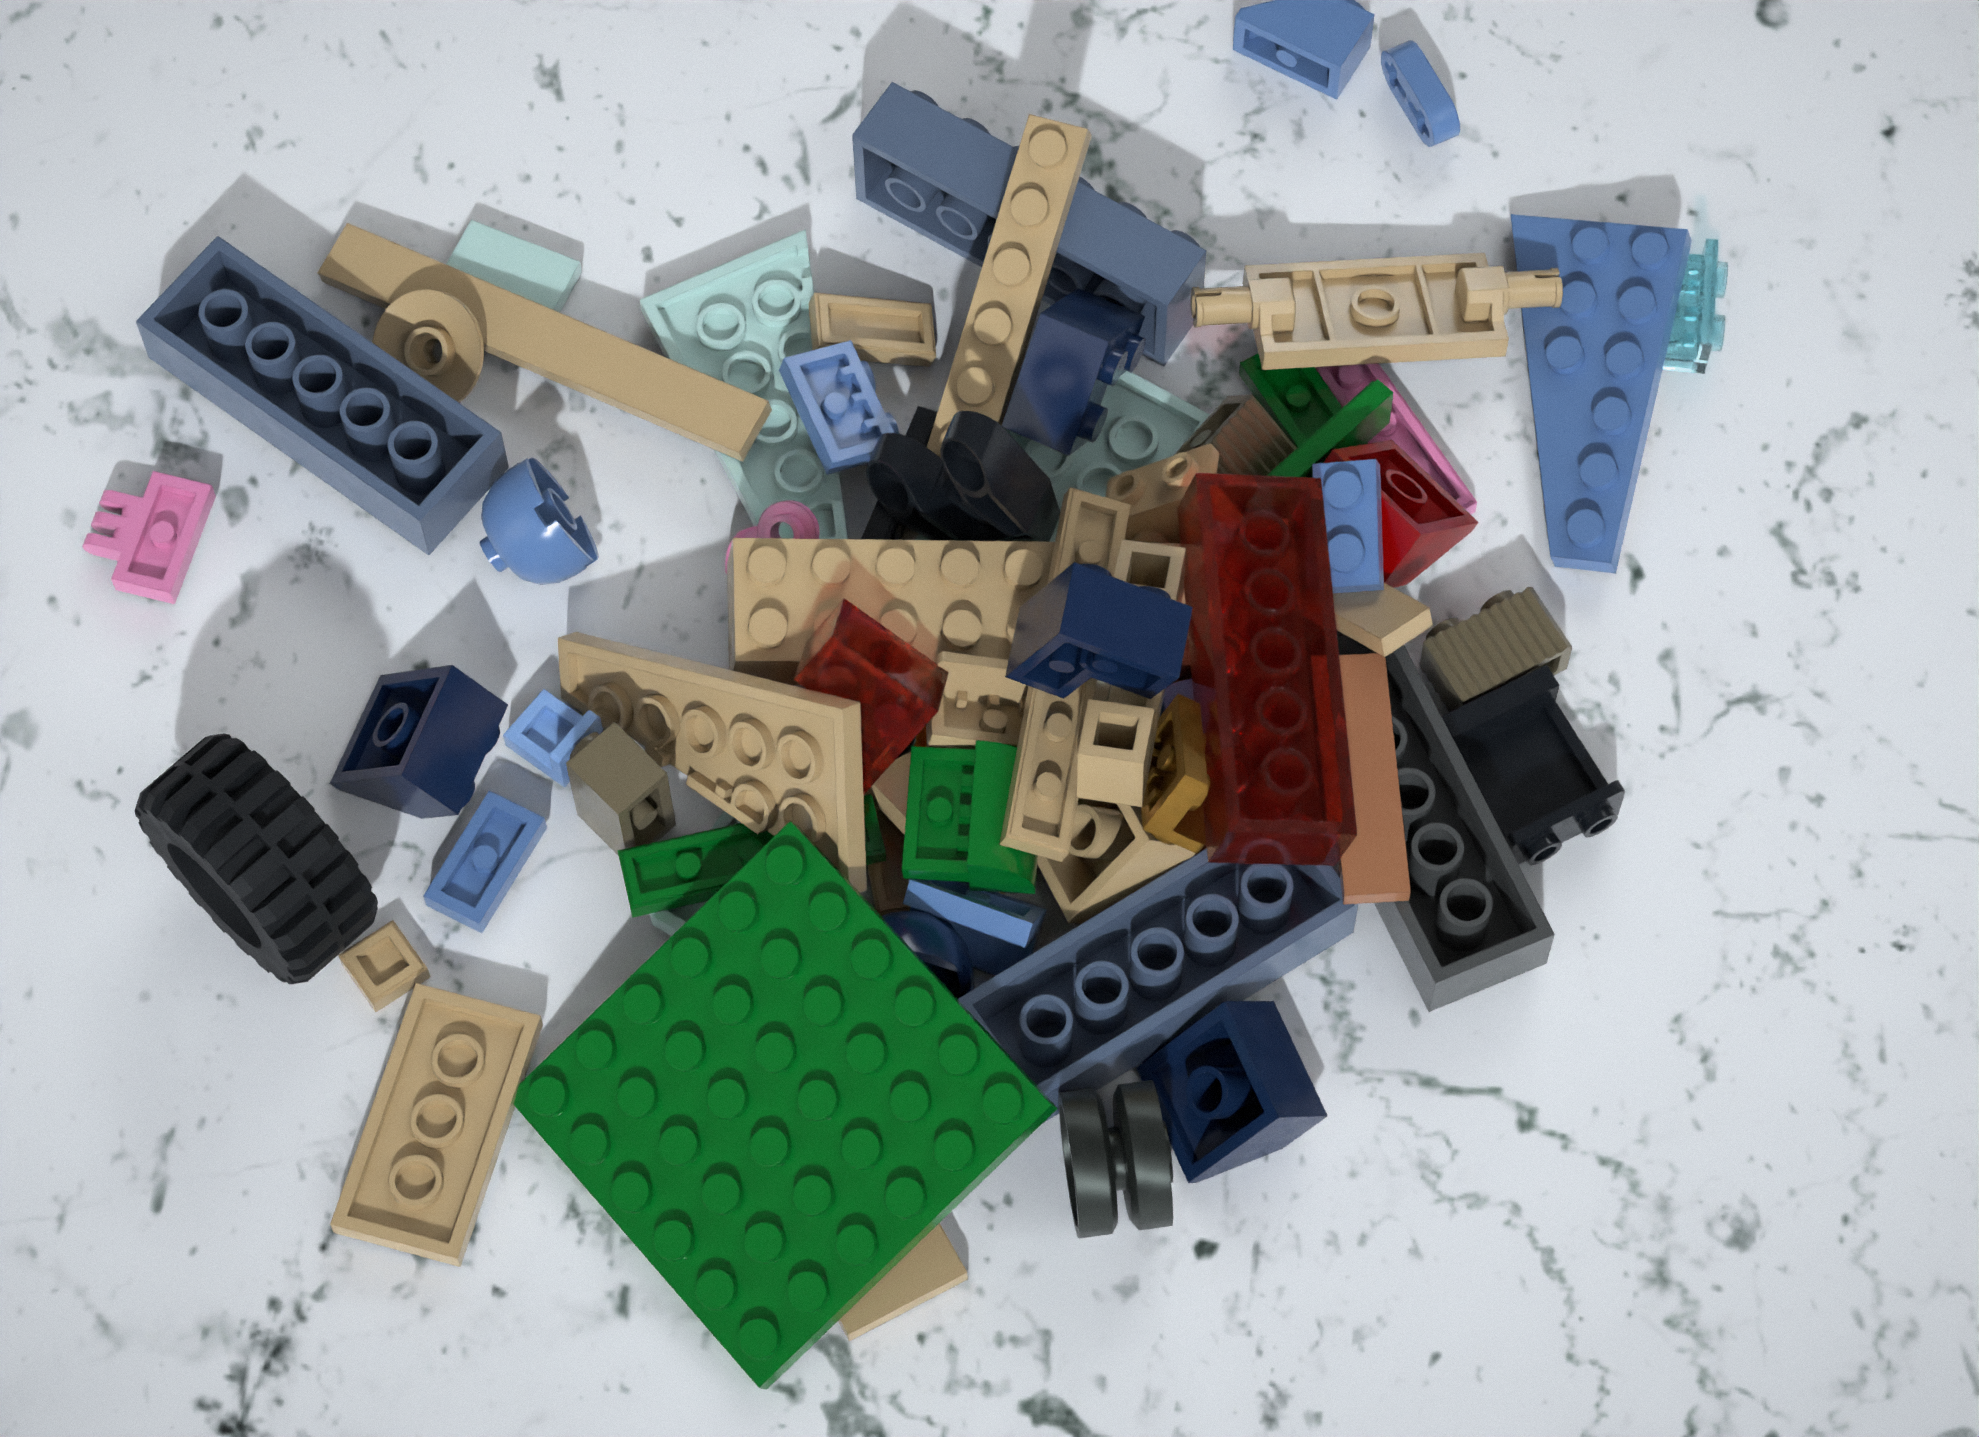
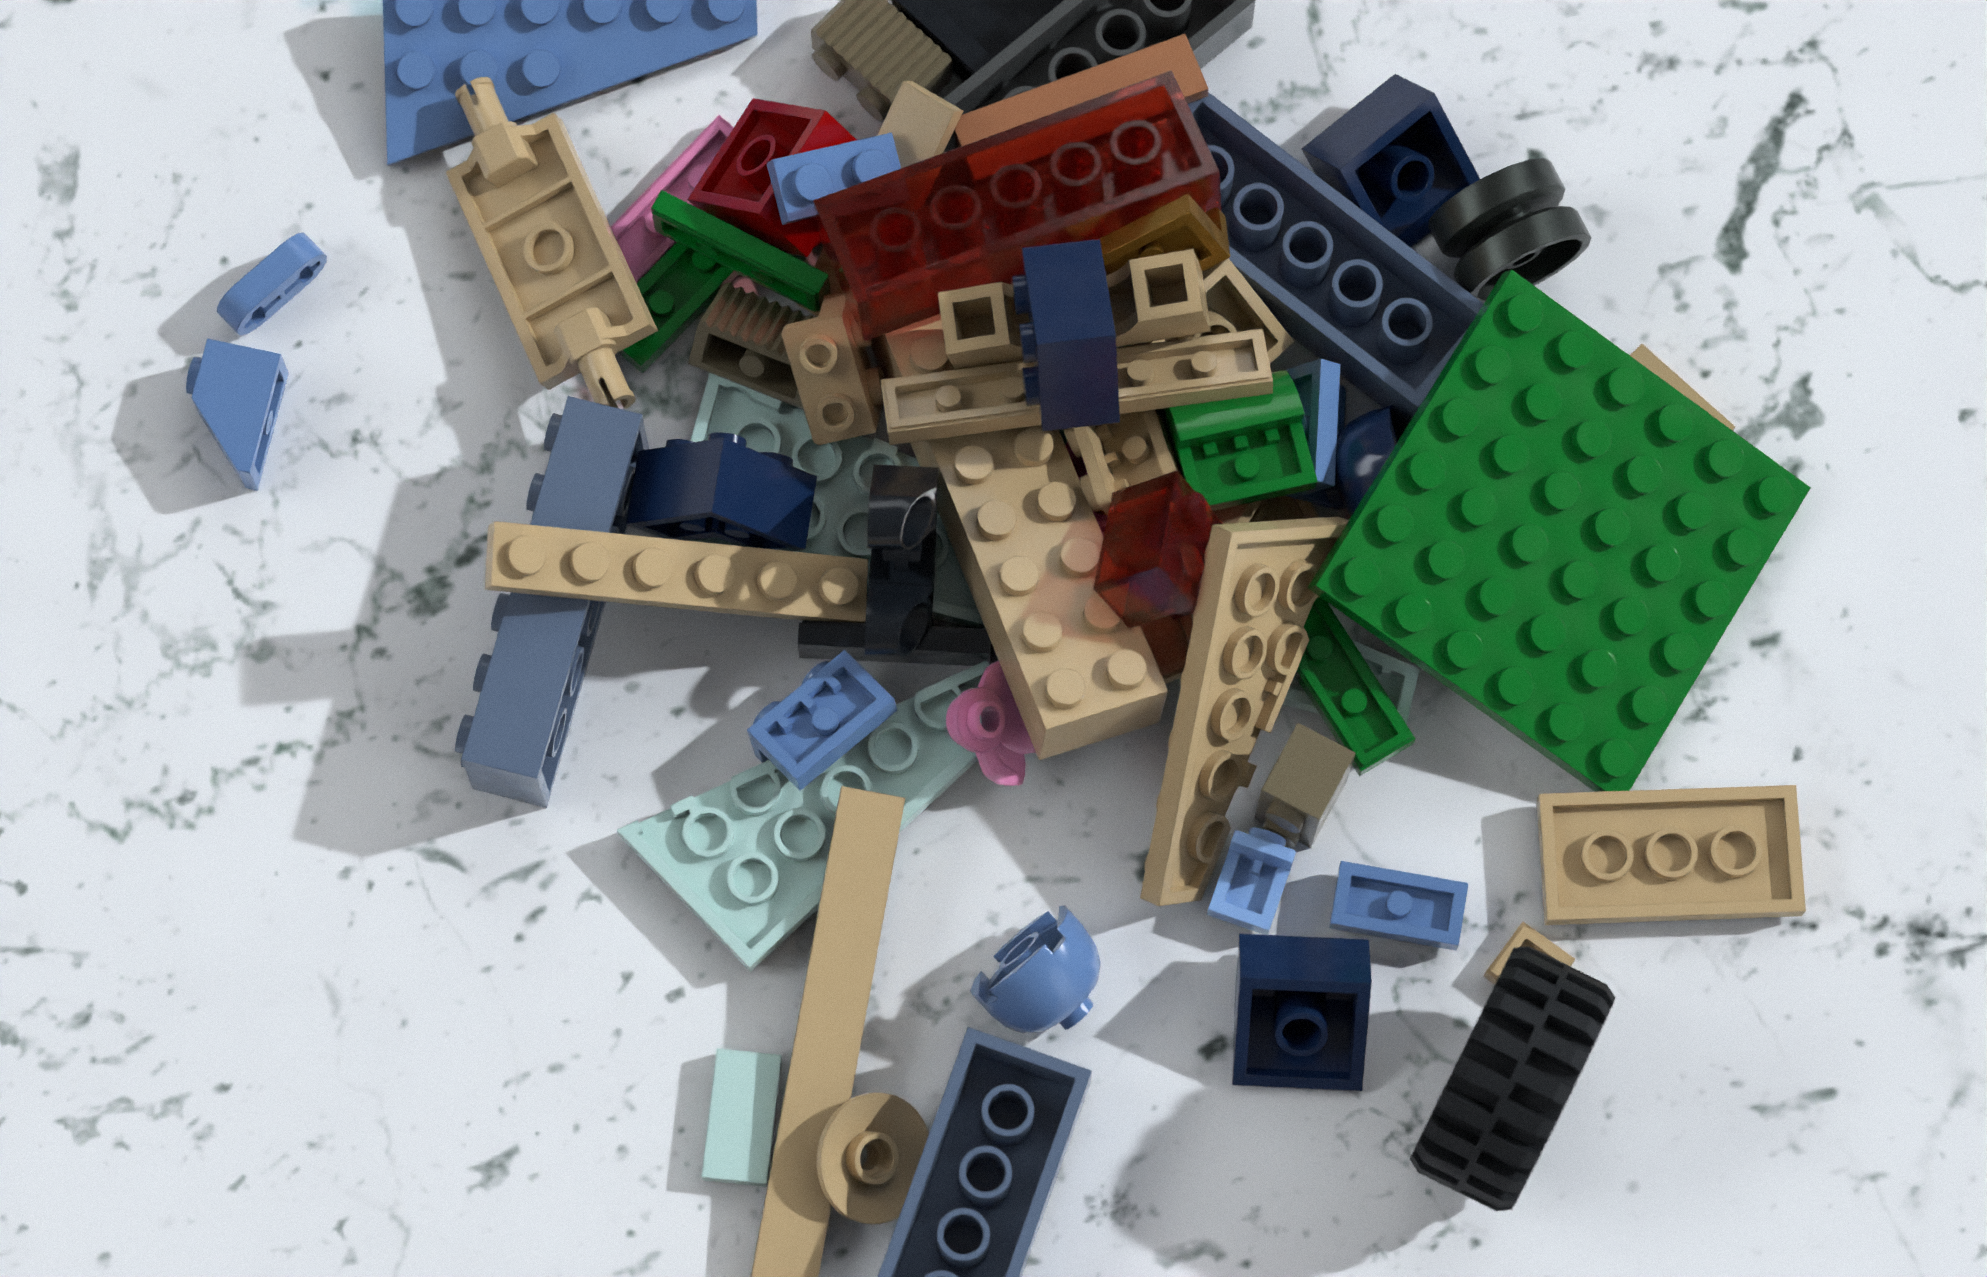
camera: 110 degrees left, 10 degrees up
tan tile [808,292,936,367] -> none

